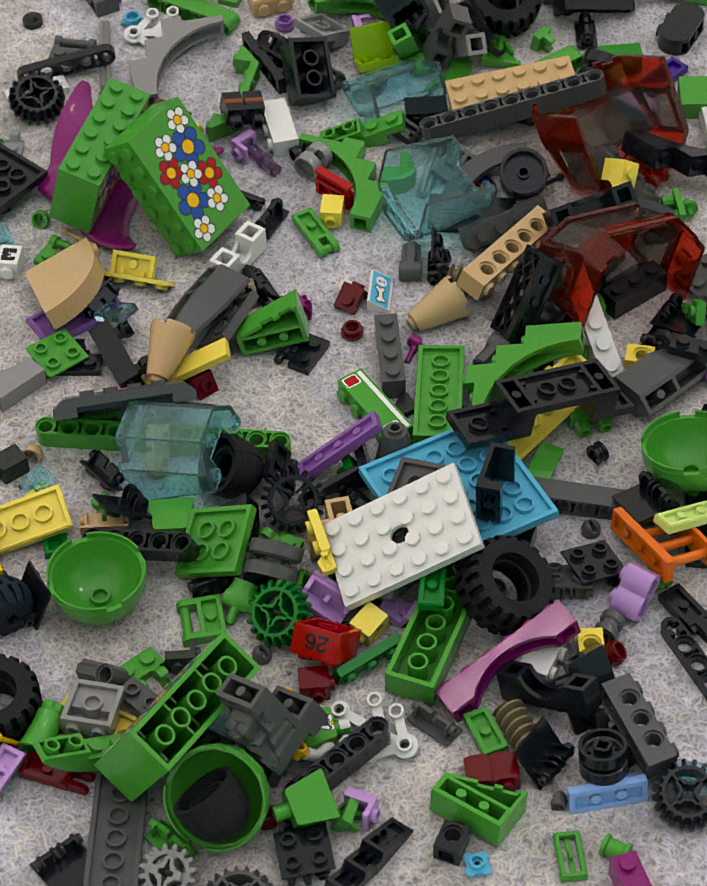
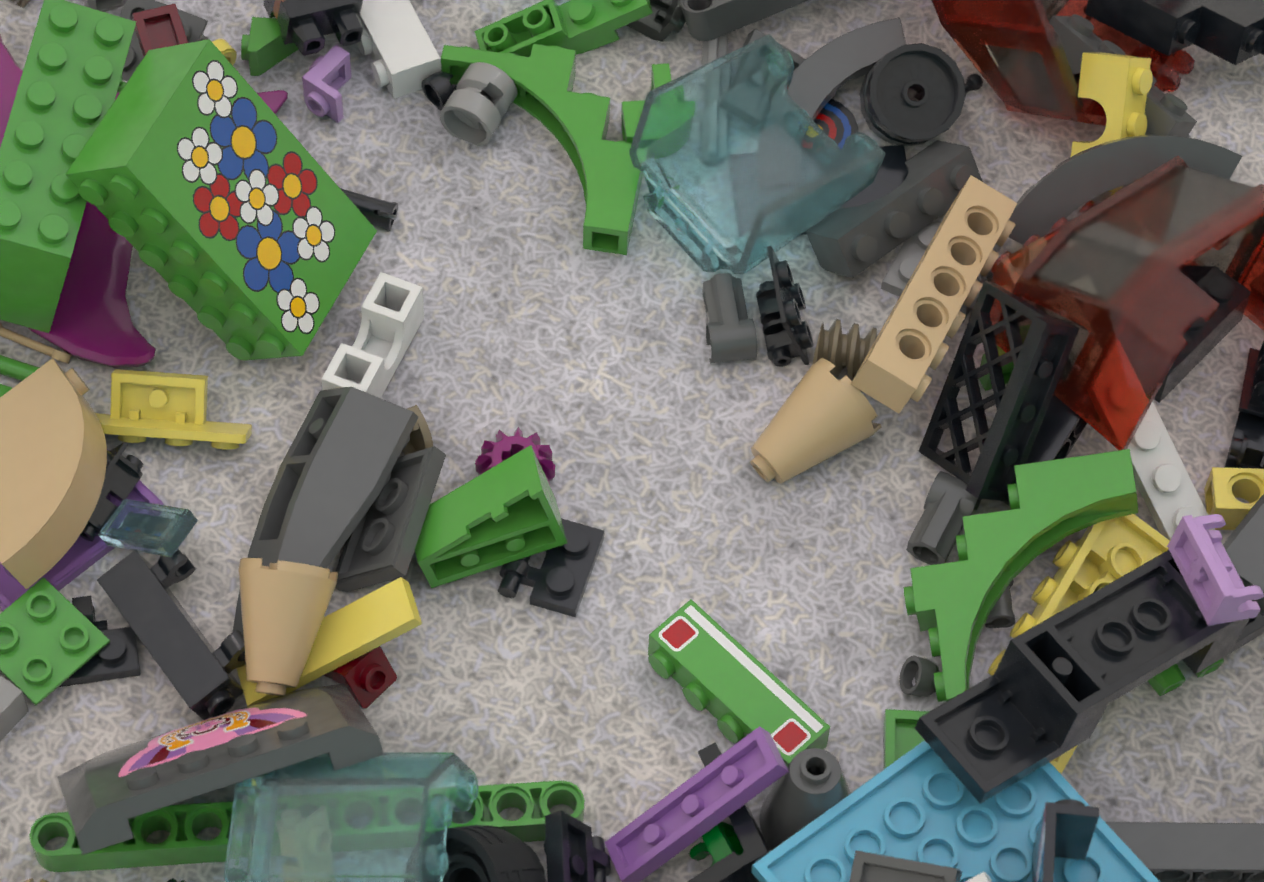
camera: 15 degrees left, 10 degrees up
black hinge [242,264,280,307] -> none
clear purple pin [248,144,282,177] -> none
black hinge [255,198,289,240] -> none
bright green plate [291,207,340,259] -> none
red plate [315,166,354,211] -> none
light yellow brick [320,194,345,229] -> none
dark red bracket [333,281,368,315] -> none
dark red plate [341,320,364,341] -> none
slope [367,270,394,313] -> none
dark grey arch [374,313,406,399] -> none
pearl dark grey tile [395,392,415,417] -> none
magenta hand [404,334,423,364] -> none
bright green plate [412,345,465,443] -> none
bright green slope [528,441,564,479] -> none
black arch [542,181,638,234] -> none
black bush [586,441,609,465] -> none
bright green hips [660,187,698,229] -> none
none -> lavender hinge [1167,514,1264,626]

